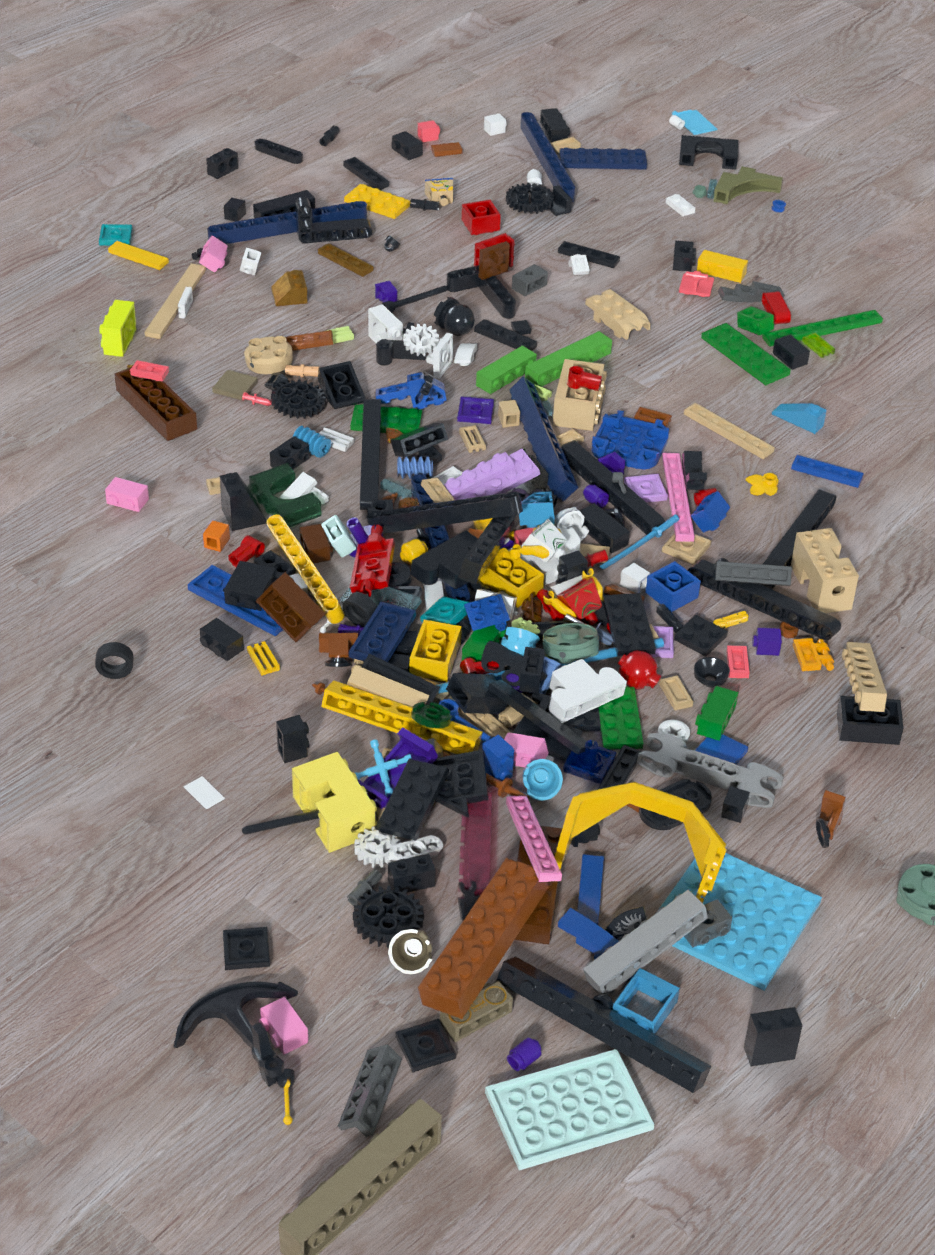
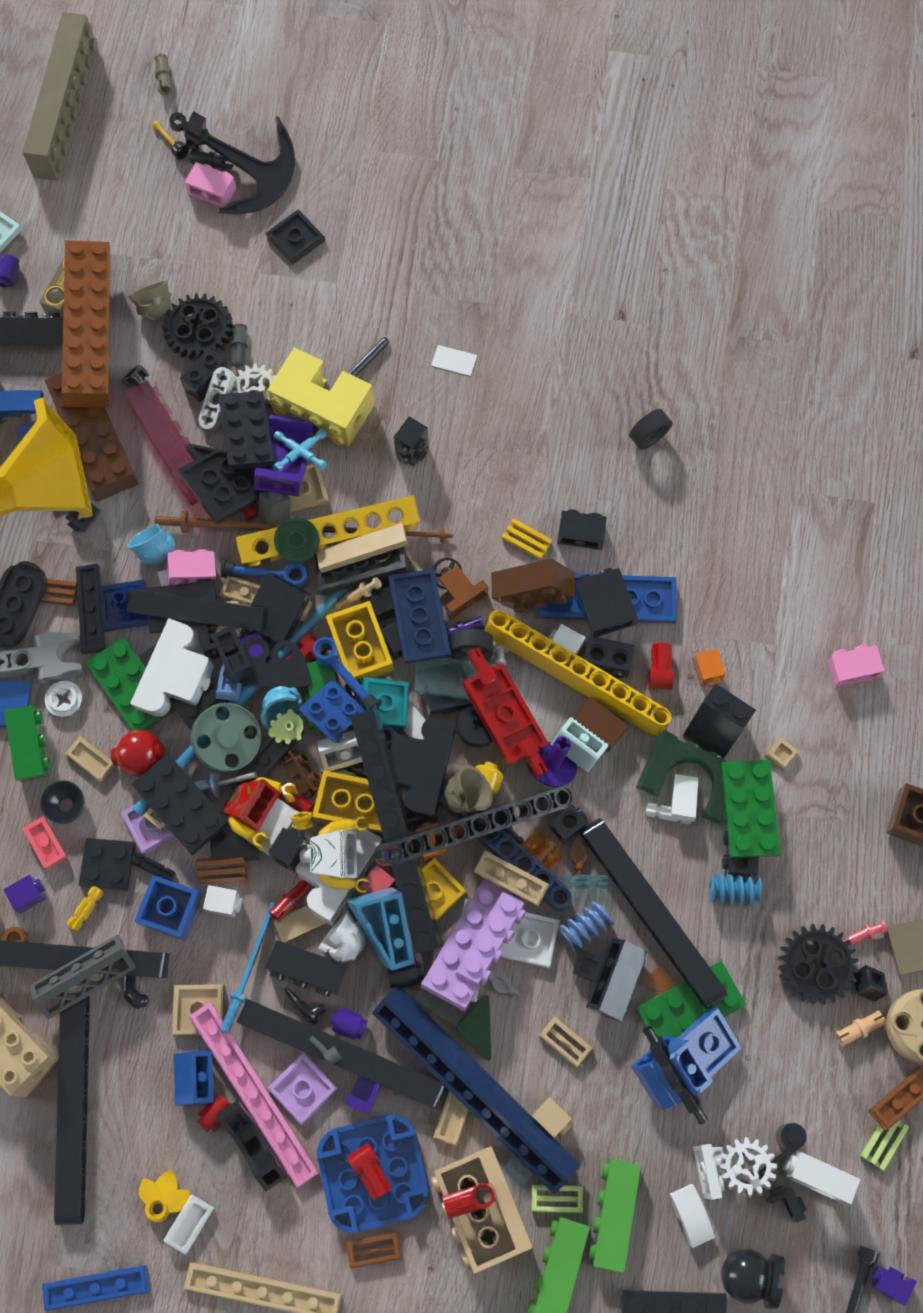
camera: 150 degrees right, 30 degrees up
black slope [318,361,366,410] -> none
white tile [319,427,354,452] -> none
dark grey fence [338,1044,402,1137] -> none
black tile [396,1018,456,1073] -> none
dark purple tile [457,397,494,424] -> none
blue brick [482,735,514,781] -> none
bright pink tile [506,796,562,882] -> none
none -> dark tan pin [155,53,172,95]
none -> white tile [163,1194,214,1255]
none -> yellow bush [290,812,313,830]
none -> blue piece [313,637,382,711]
none -> tan piece [336,577,382,610]
none -> red piece [347,1143,392,1200]
none -> dark tan helmet [445,765,492,817]
none -> green plate [721,759,780,859]

